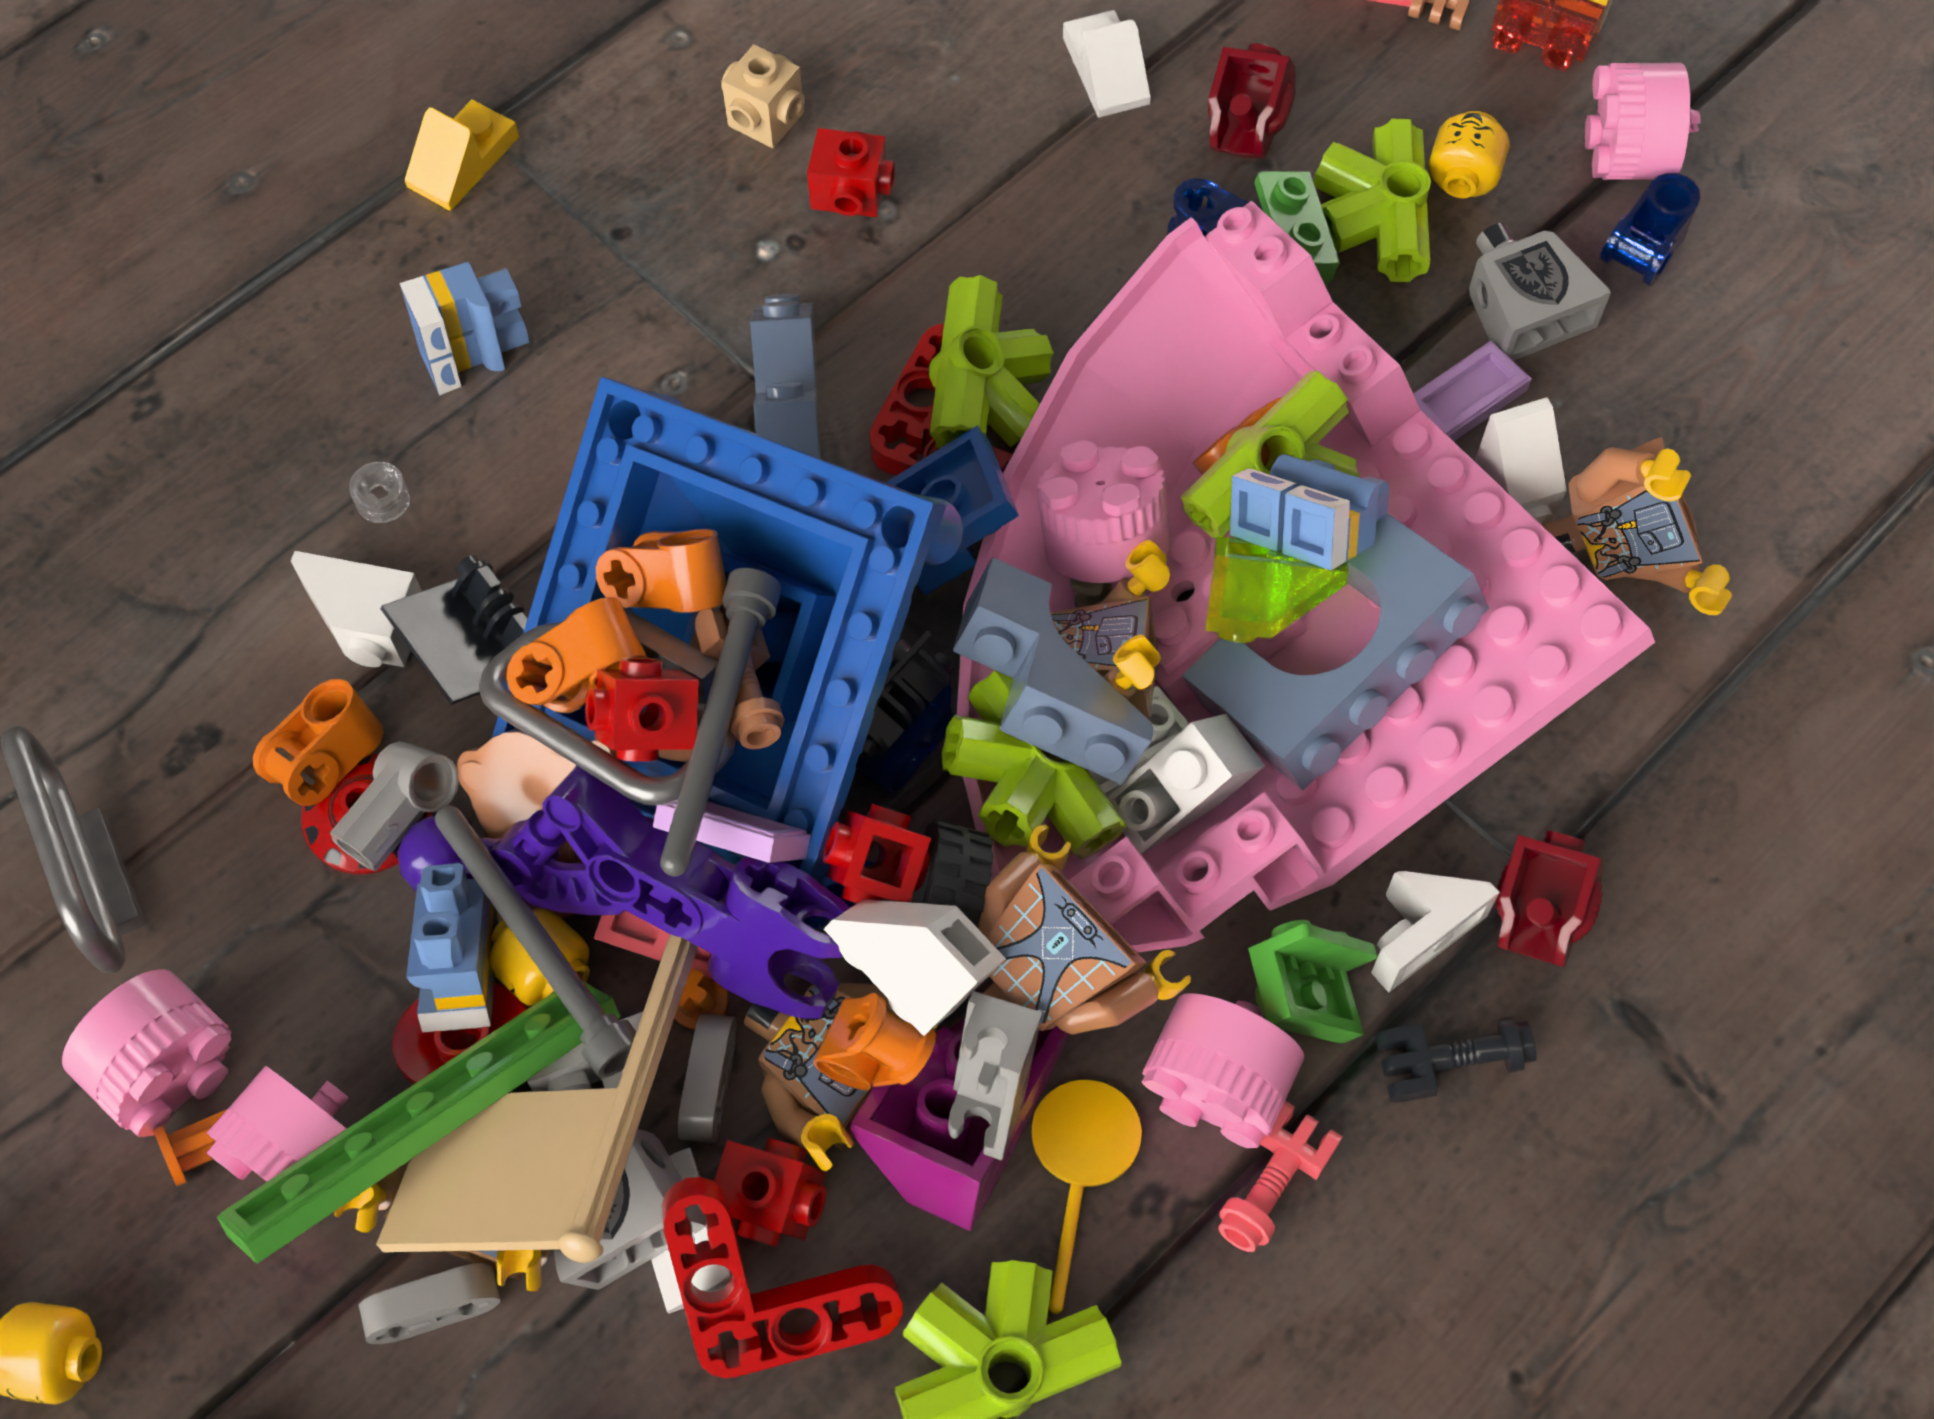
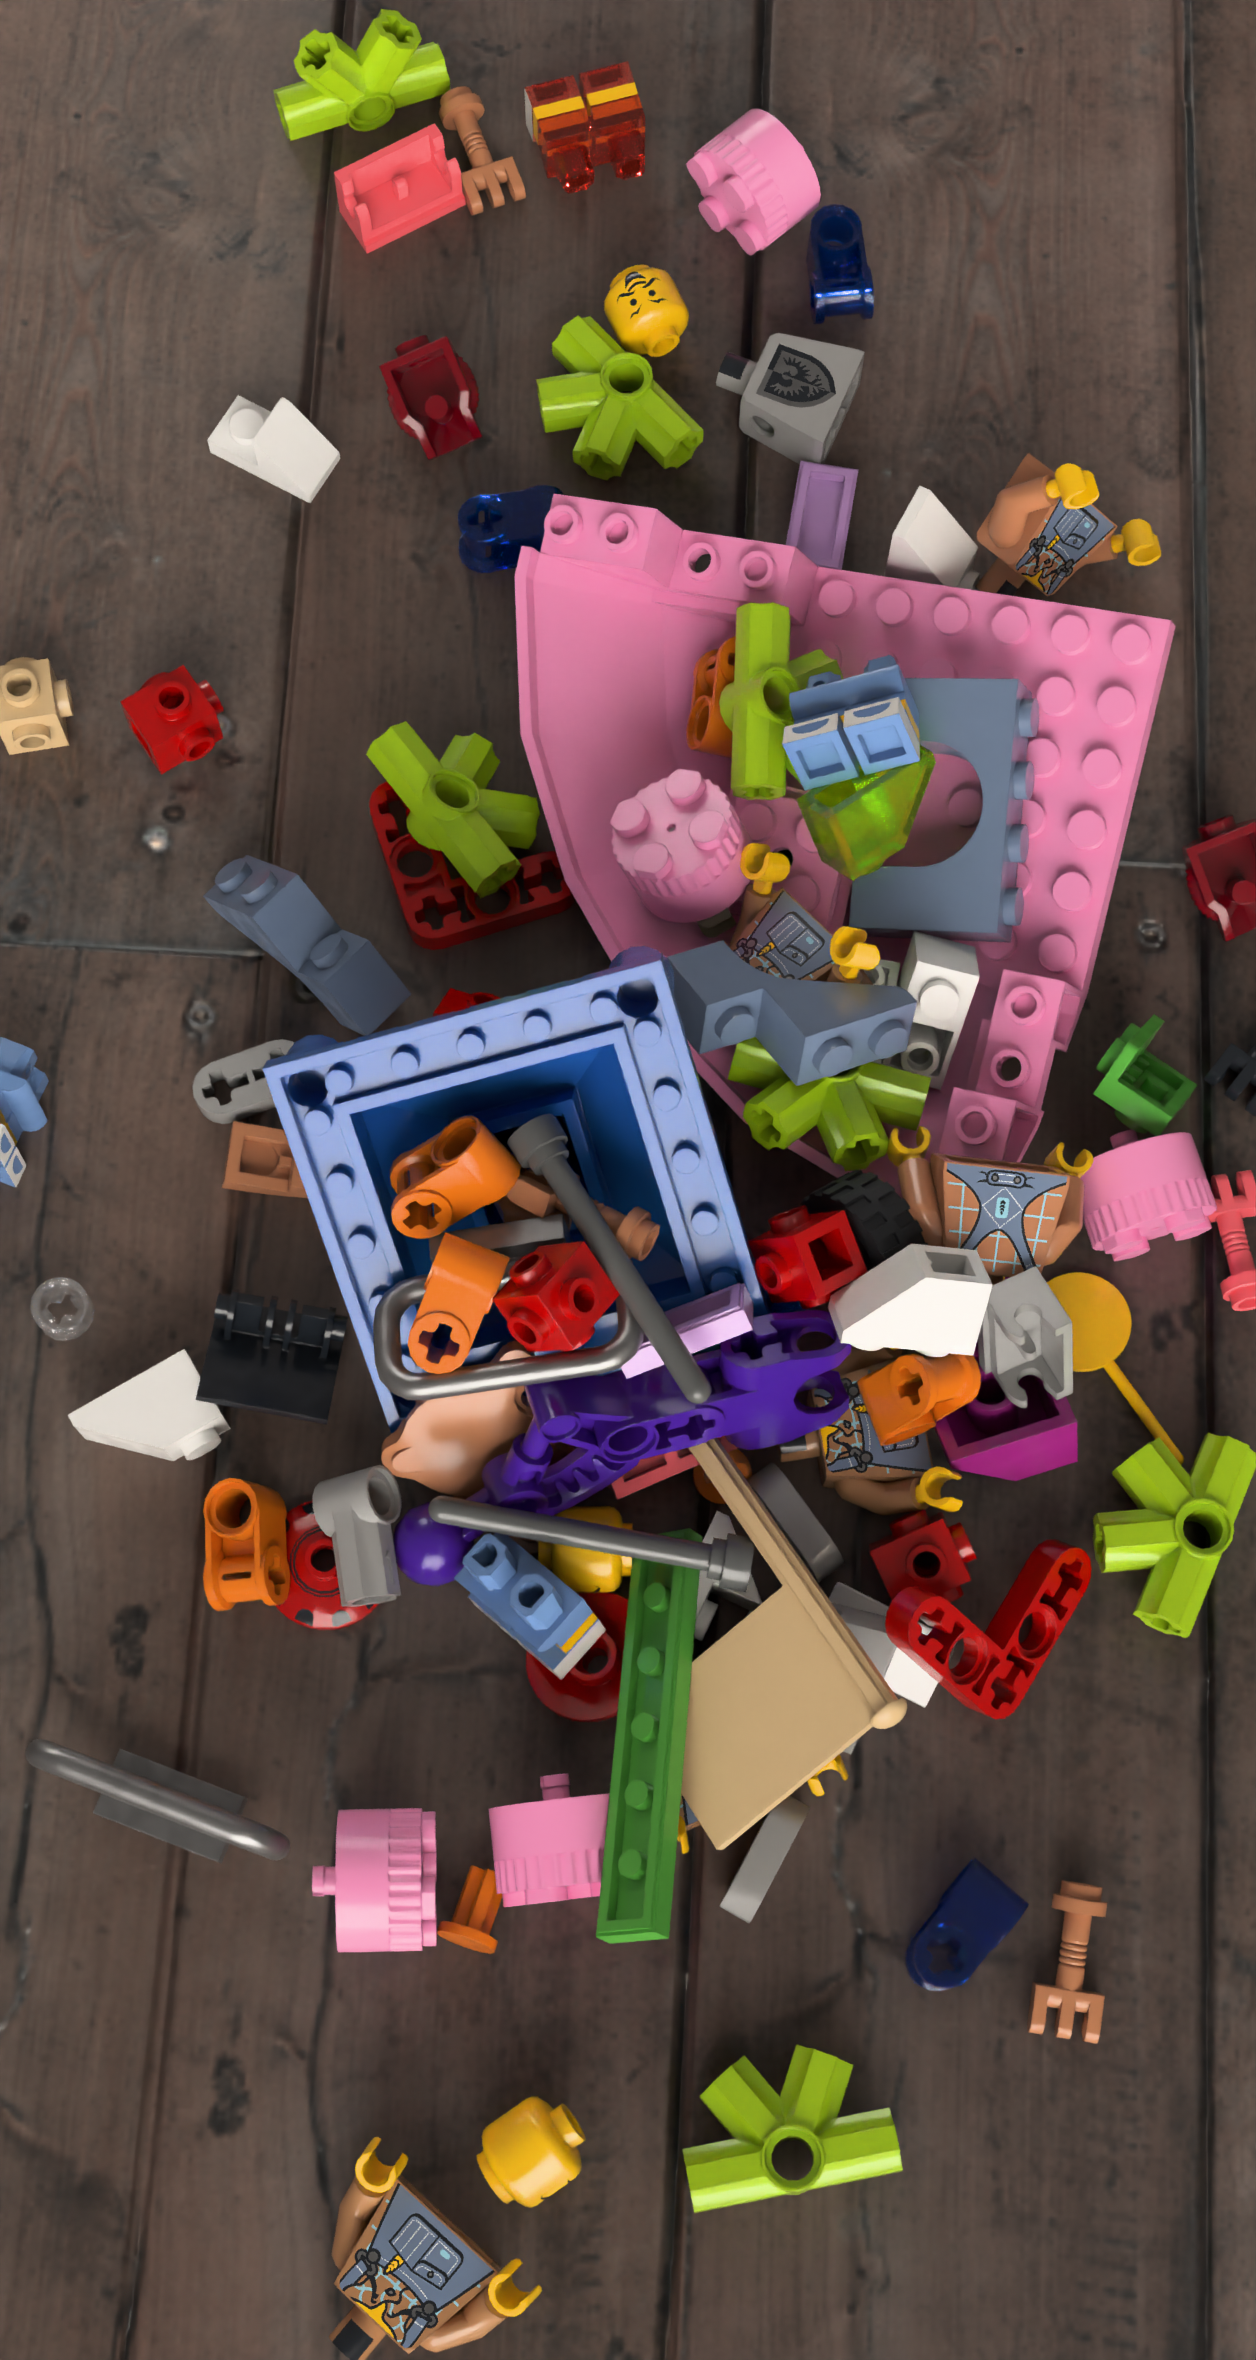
camera: 45 degrees left, 10 degrees up
blue plate [885,425,1019,595] -> none
bright green bracket [1254,171,1340,287] -> none
white slope [1371,871,1500,993] -> none

